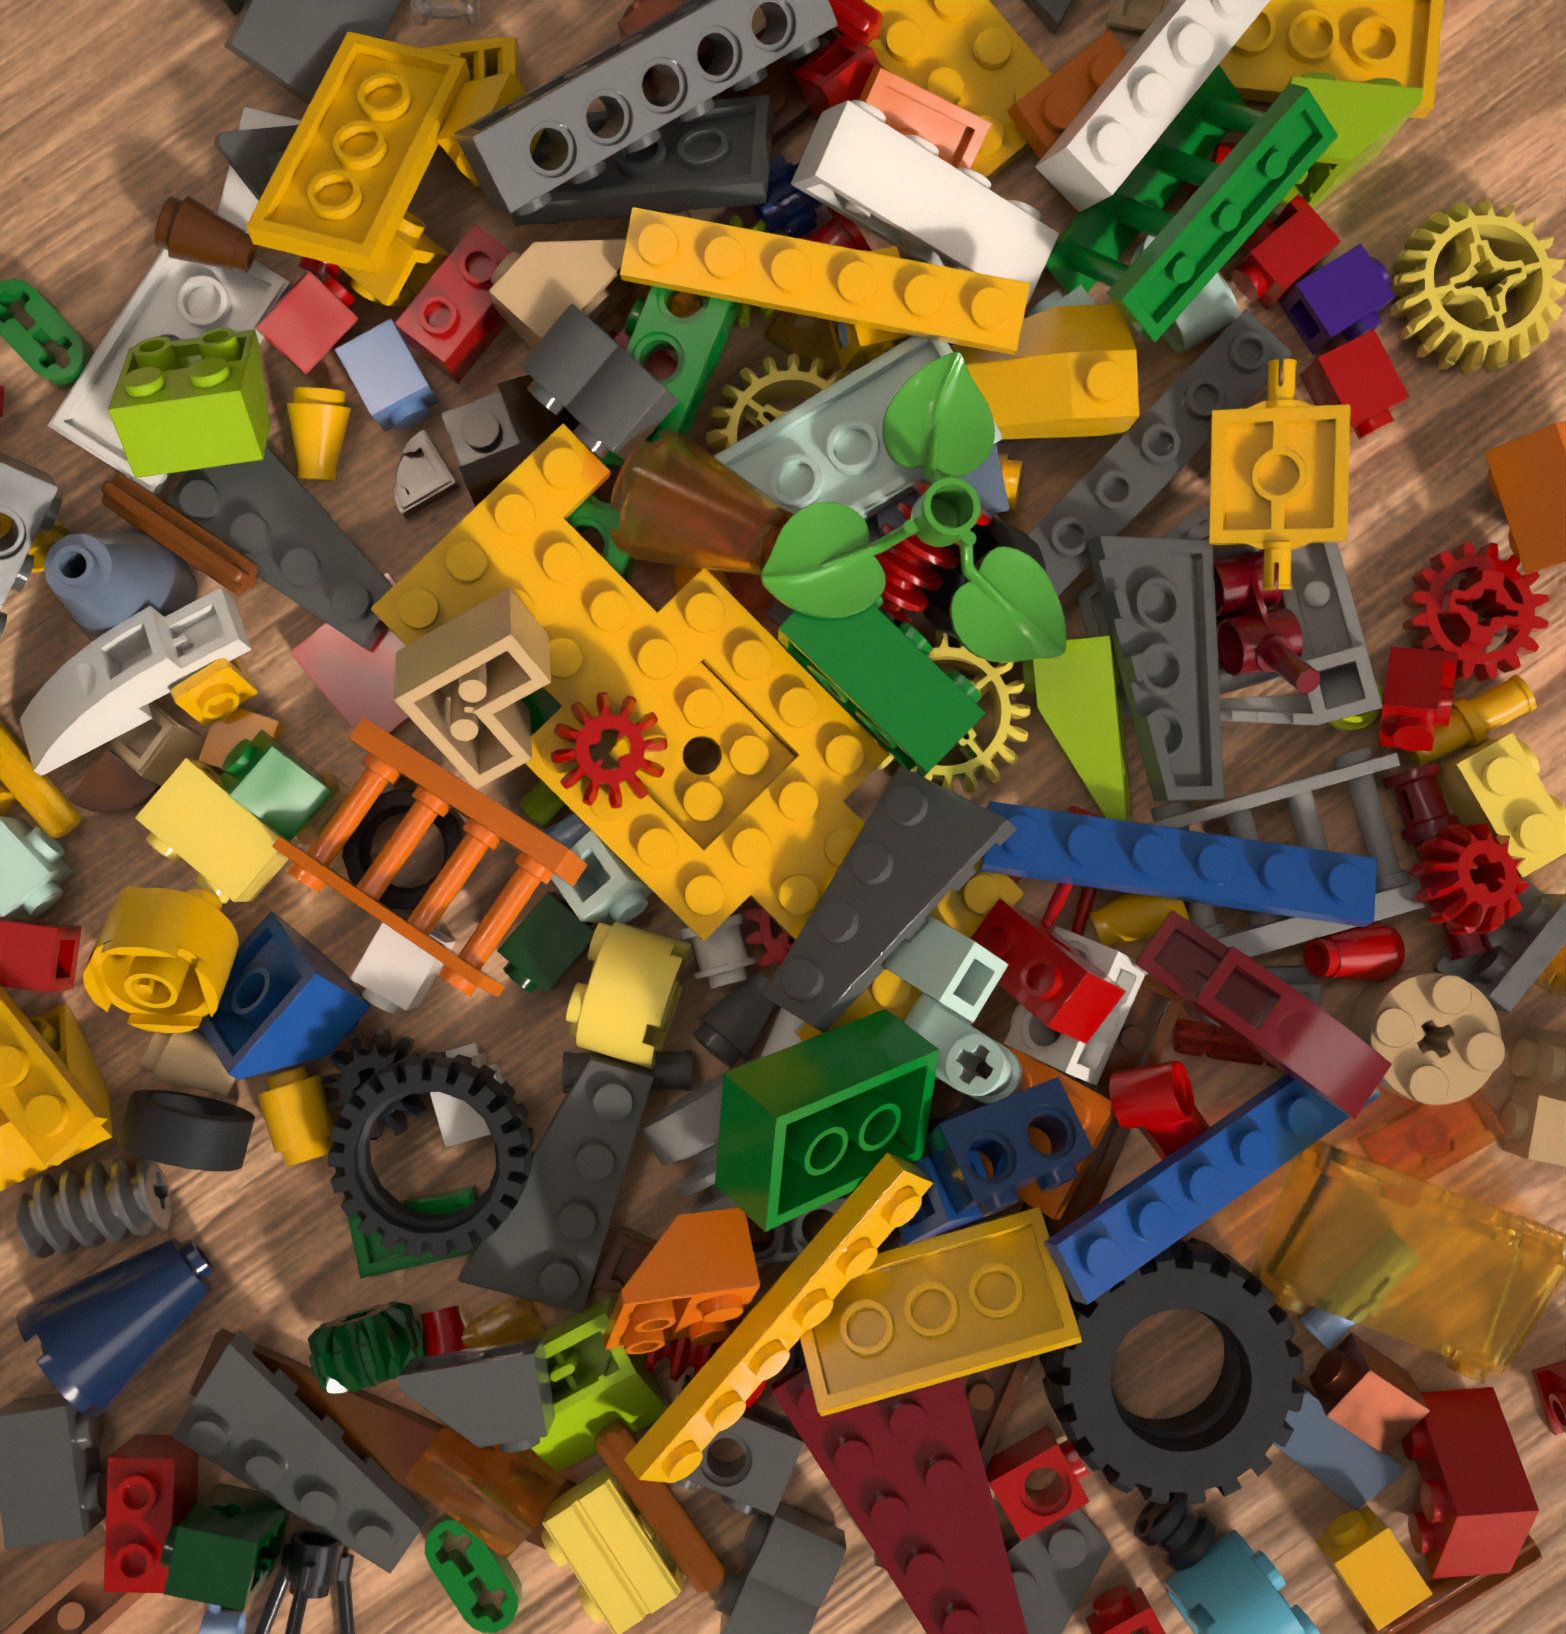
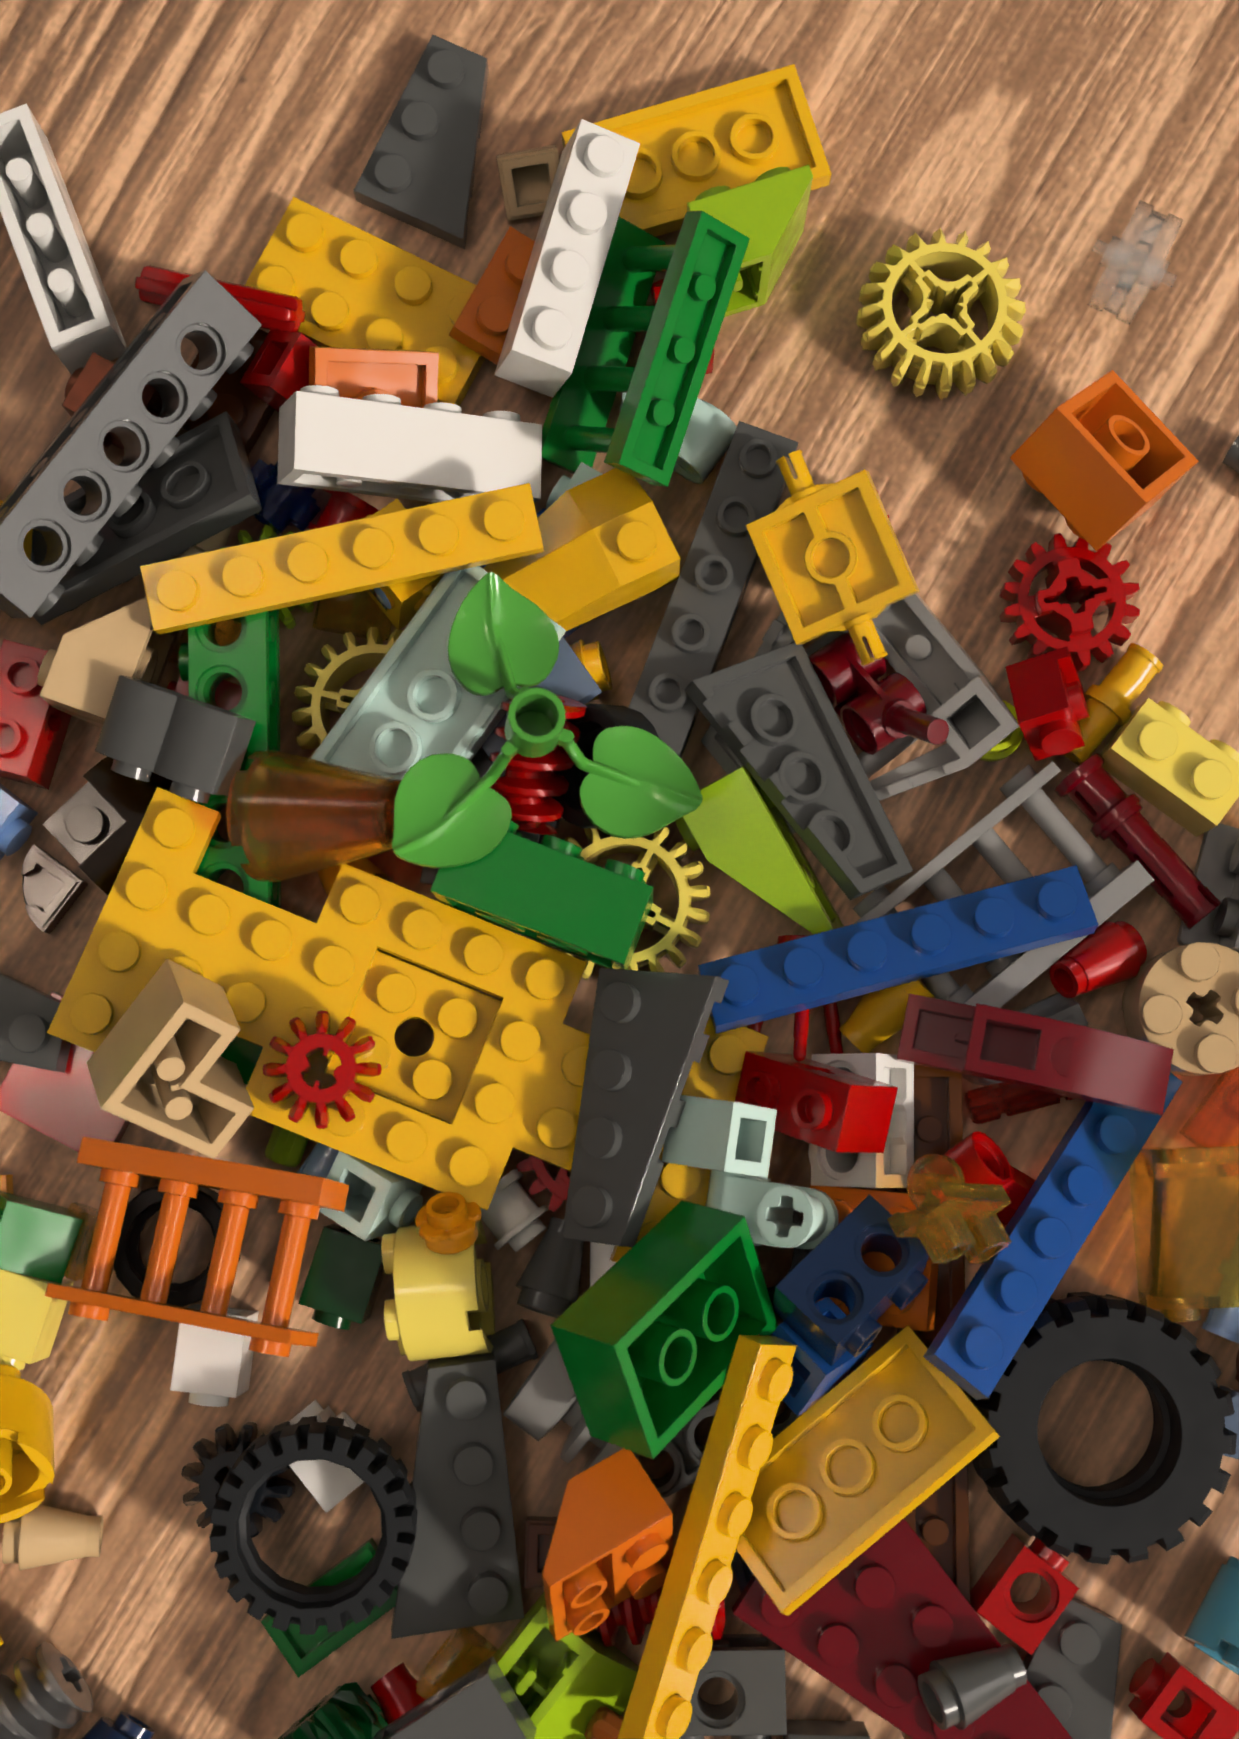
camera: 15 degrees left, 5 degrees down
black tyre [118,1089,255,1172] -> none
blue slope [199,911,371,1080] -> none
yellow brick [257,1066,335,1166] -> none
black wheel [1134,1492,1217,1572] -> none
red brick [1232,194,1341,310] -> none
dark purple brick [1279,243,1396,355] -> none
red brick [1299,329,1410,440] -> none
red gear [1407,823,1531,935] -> none
none -> light orange plate [415,1192,482,1254]
none -> clear yellow hips [887,1154,1012,1264]
none -> dark grey cone [918,1644,1027,1730]

